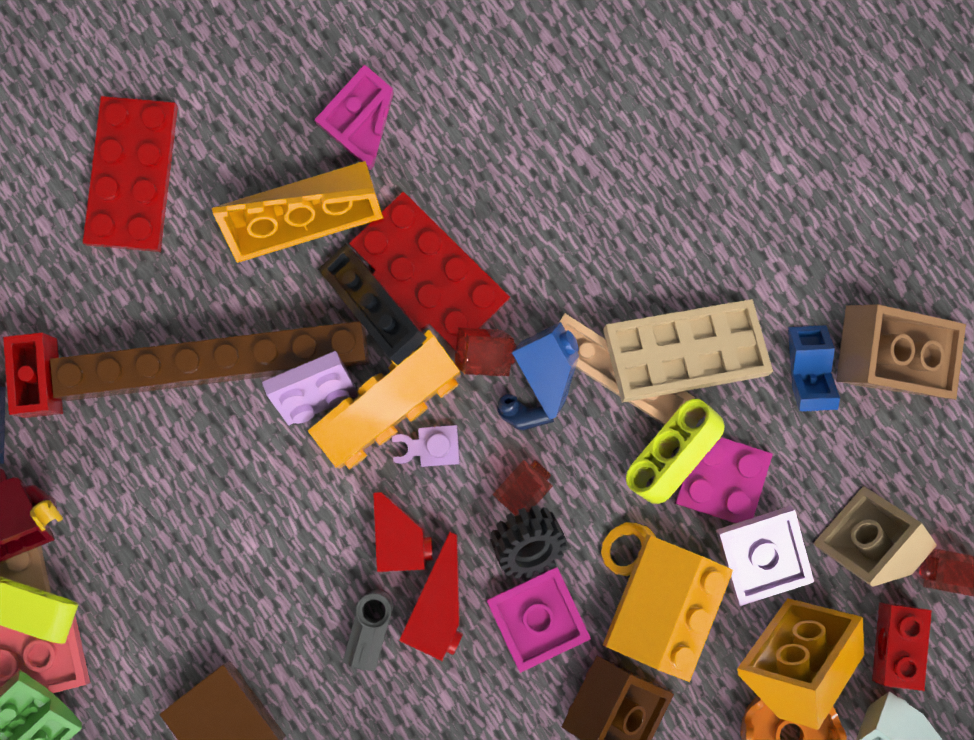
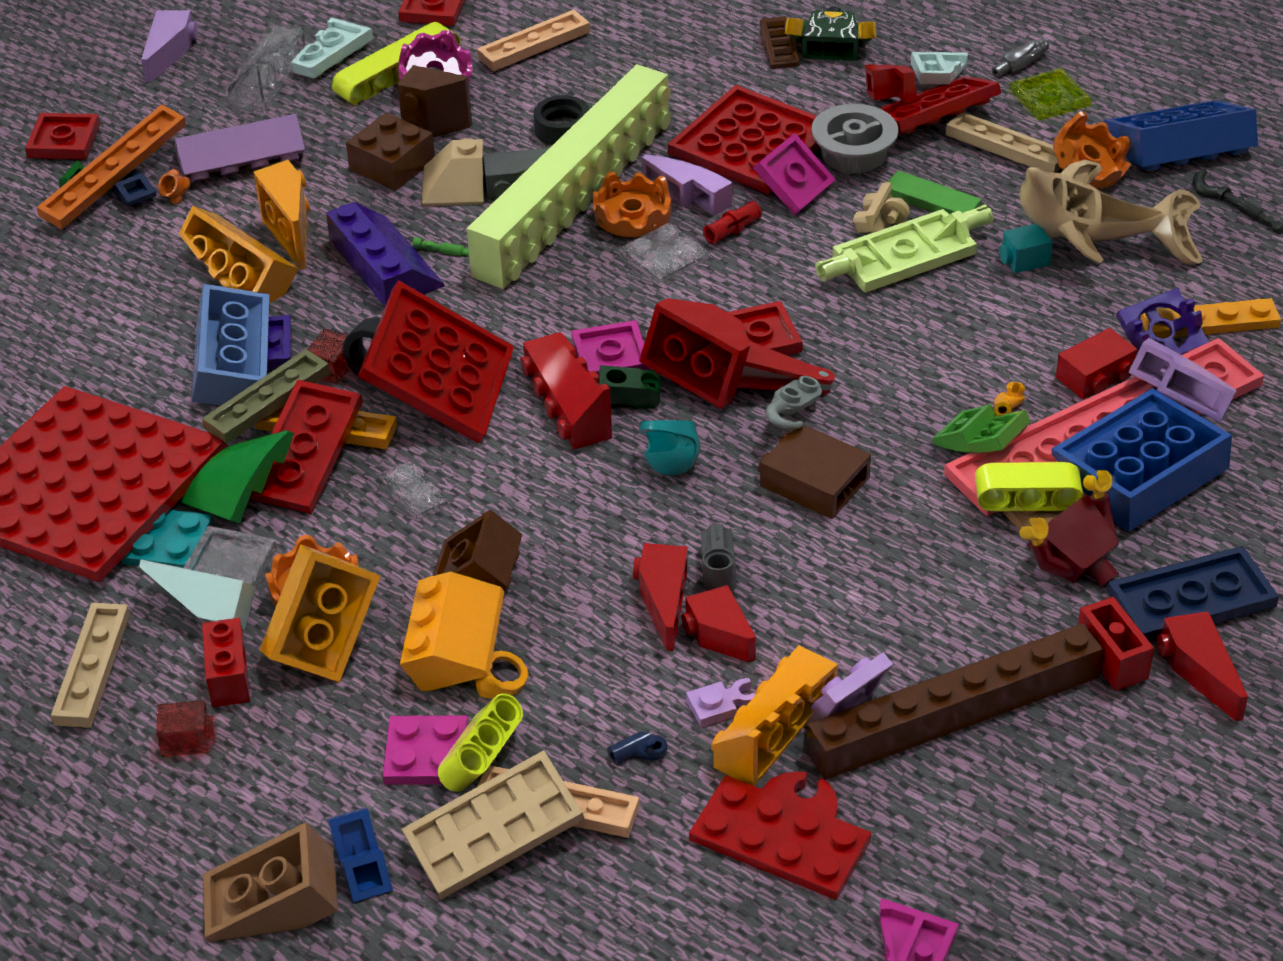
camera: 160 degrees right, 40 degrees down
red plate [83,96,178,252] -> none
light orange wedge [212,161,383,263] -> none
black plate [318,243,427,365] -> none
clear red brick [454,327,517,376] -> none
dark pink plate [486,567,591,673] -> none
black tyre [490,506,567,578] -> none
clear red brick [493,460,553,516] -> none
slope [512,322,579,420] -> none
plate [716,506,814,606] -> none
tan slope [813,486,937,587] -> none

